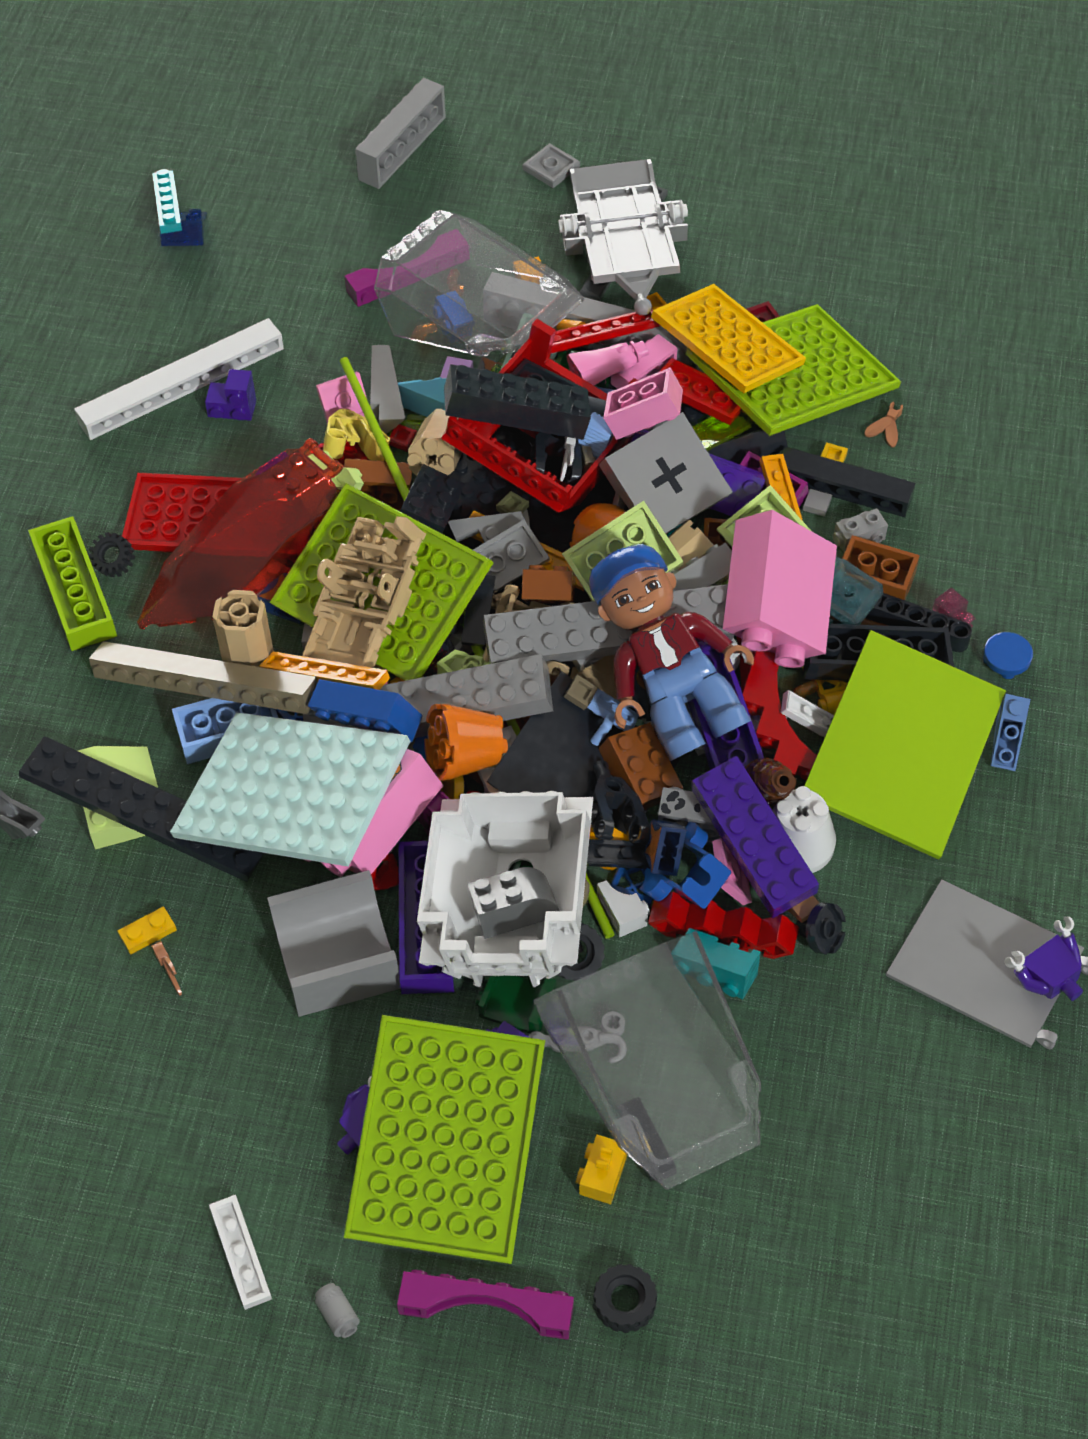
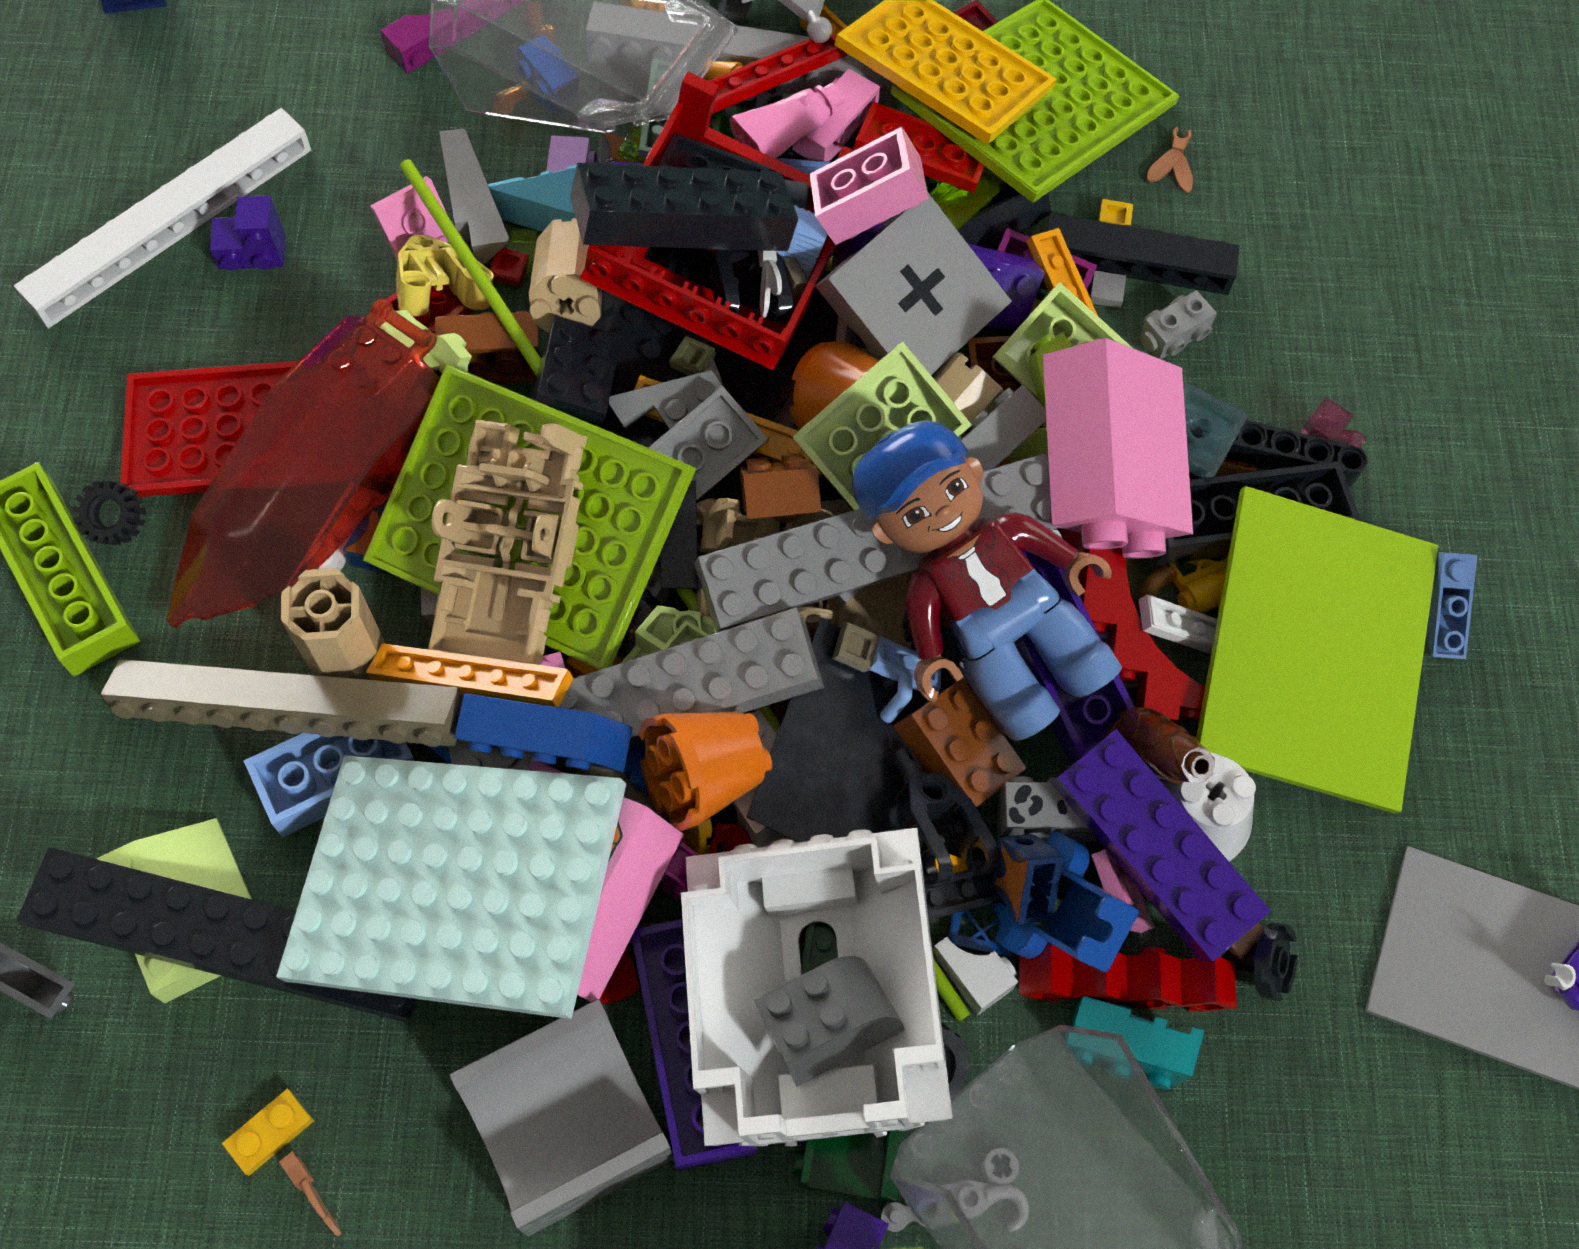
camera: 15 degrees left, 10 degrees up
dark orange brick [837,535,920,600] -> none
blue tile [983,632,1033,679] -> none

